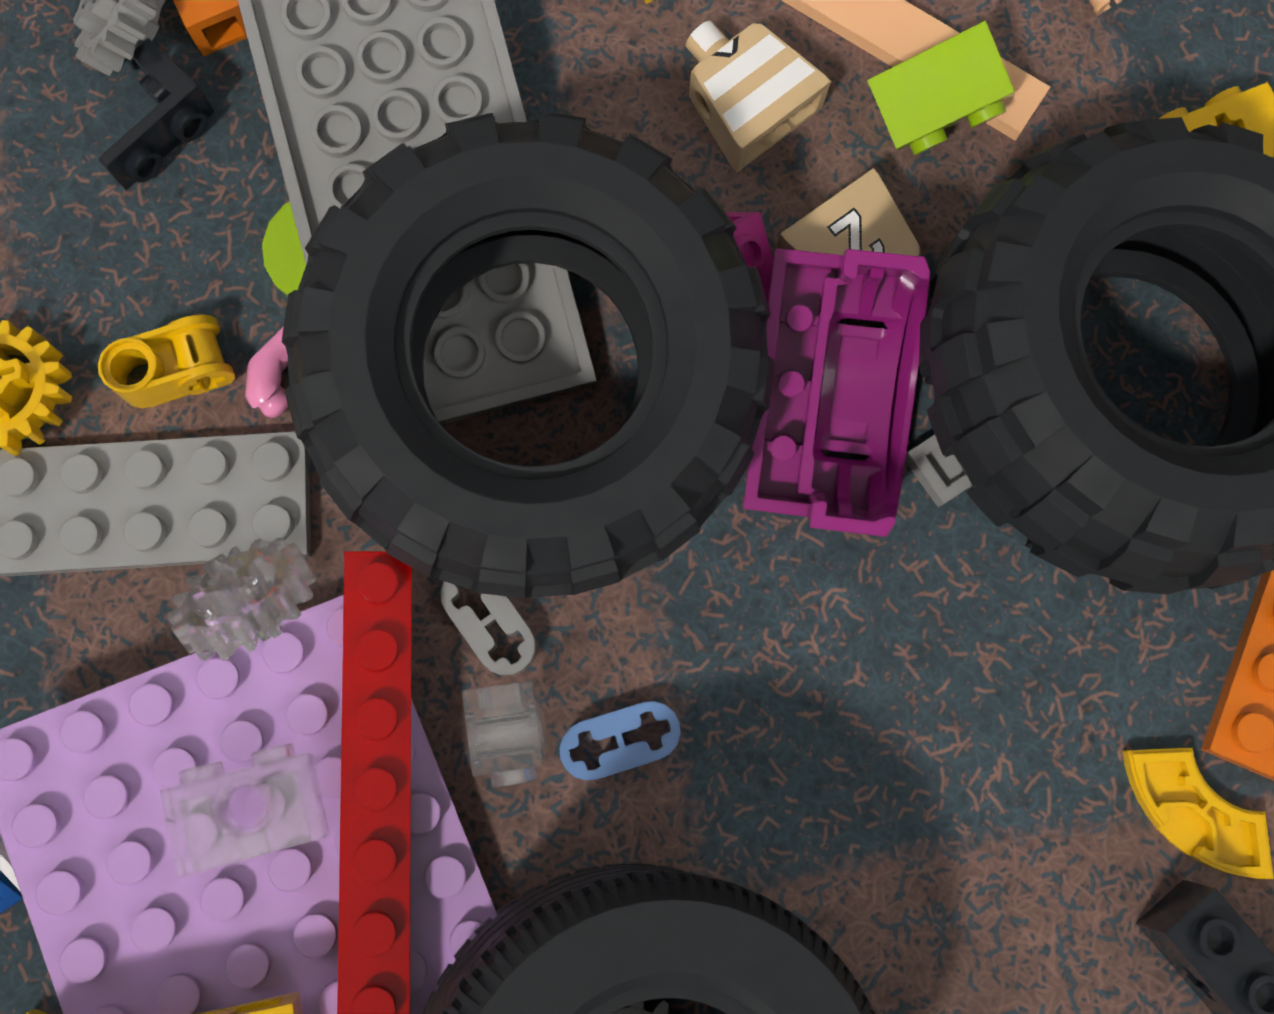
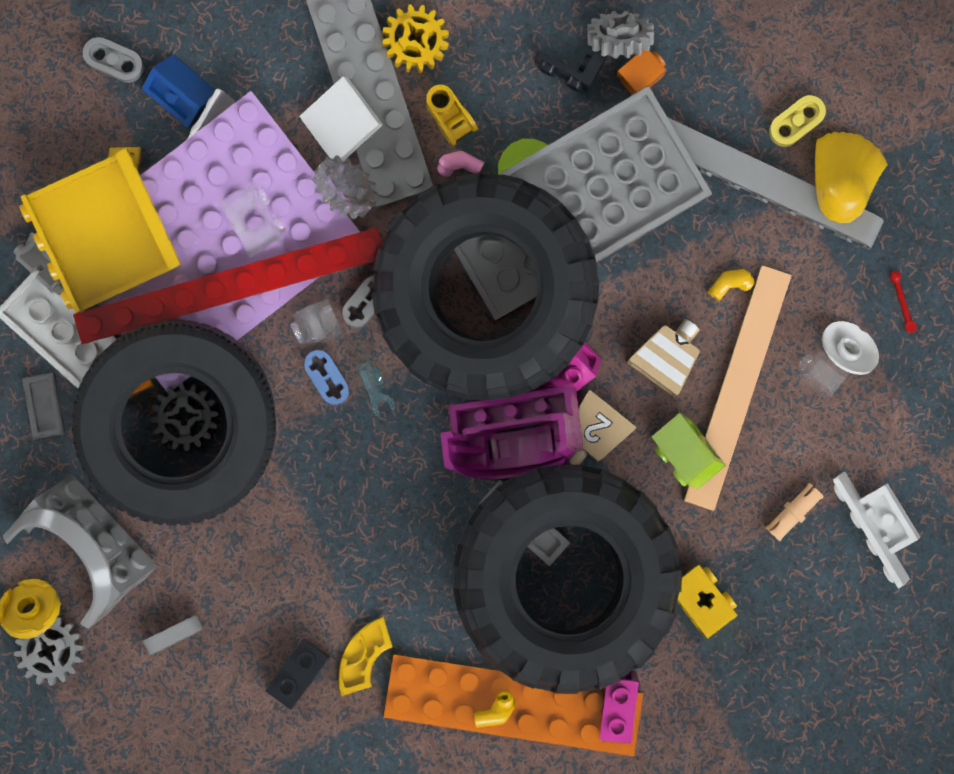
camera: 70 degrees right, 5 degrees up
none -> white tile [299,76,383,165]
none -> clear light blue plate [357,361,396,417]

